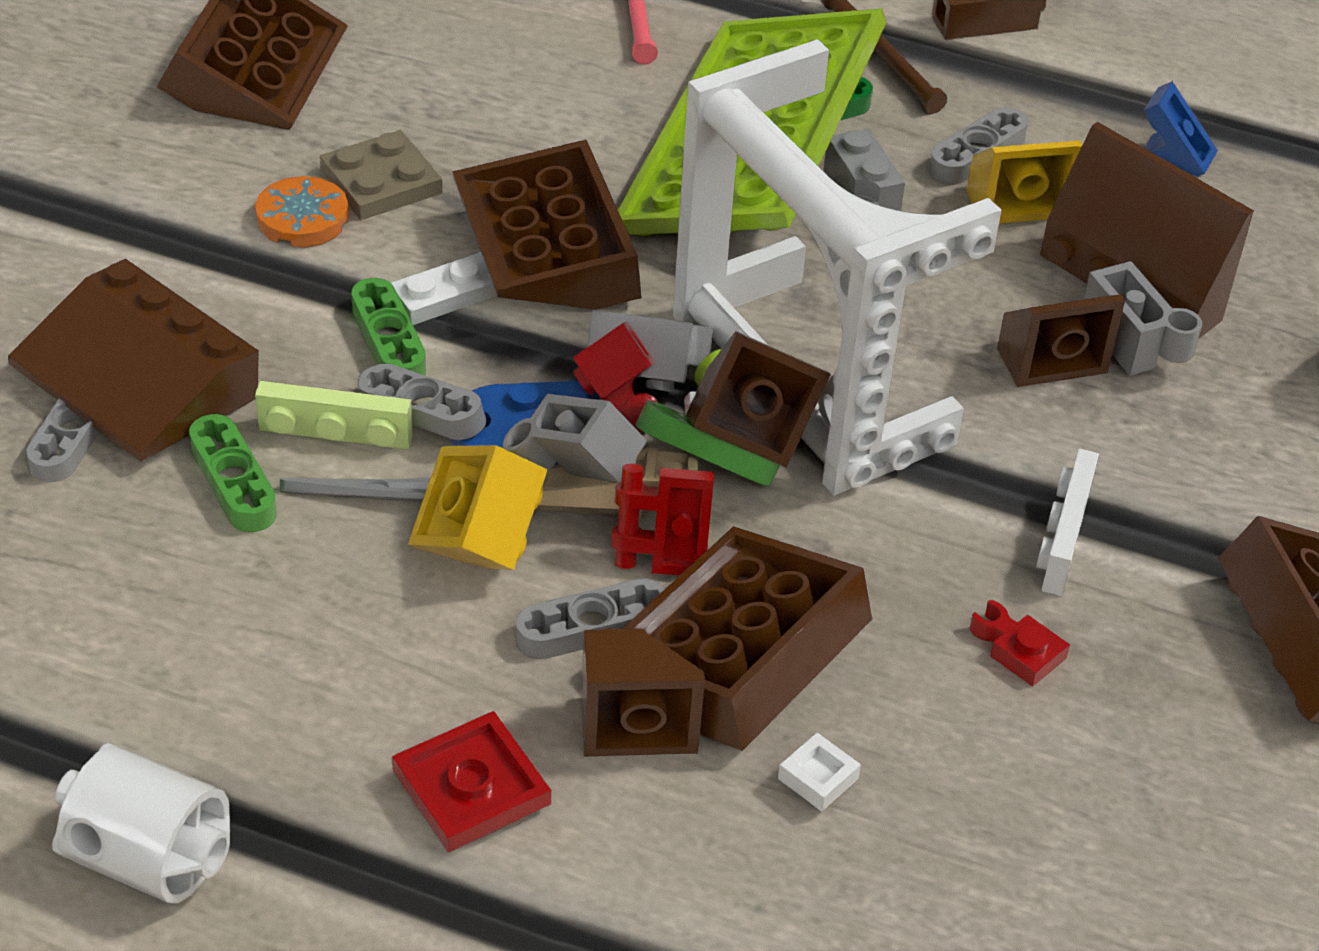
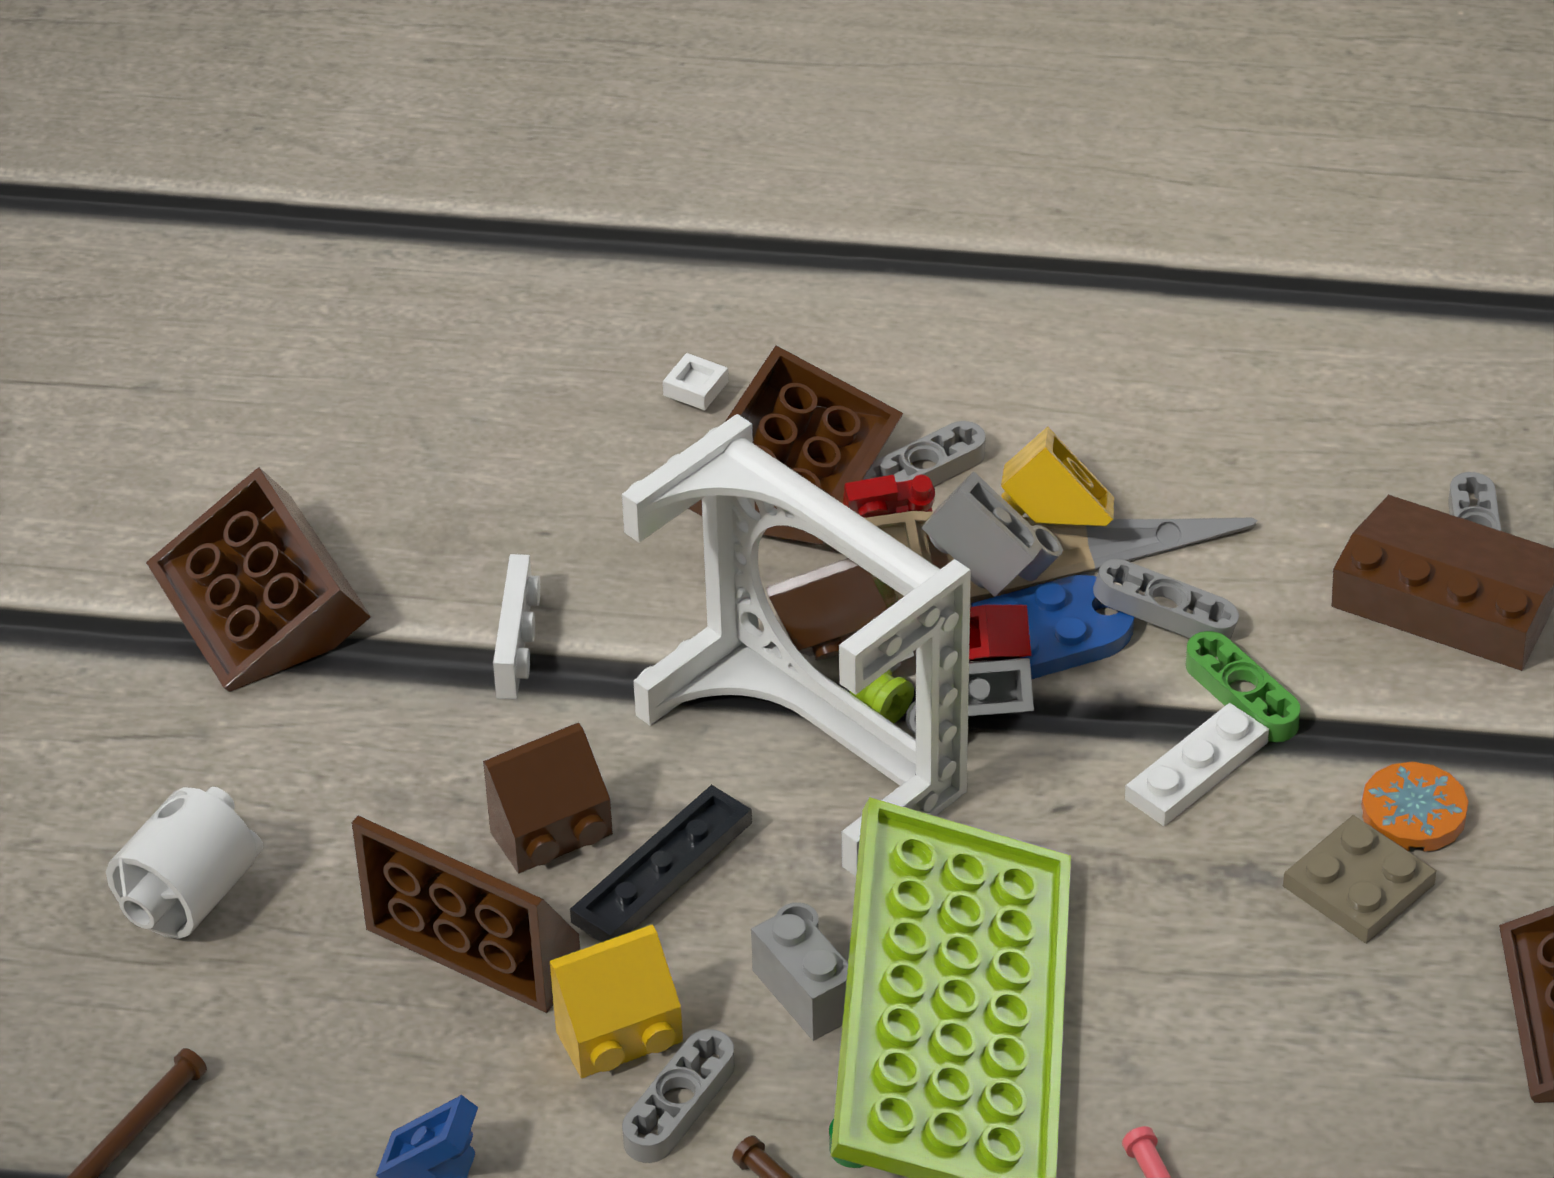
camera: 170 degrees right, 0 degrees up
white cylinder [52,743,230,903] -> none
bright green beam [189,414,277,532] -> none
yellowish green plate [255,381,413,450] -> none
red plate [392,711,552,853] -> none
reddish brown slope [452,139,642,310] -> none
reddish brown slope [581,628,705,757] -> none
red plate [970,600,1070,687] -> none
light grey hinge [1084,261,1202,376] -> none
none -> black plate [570,784,752,942]

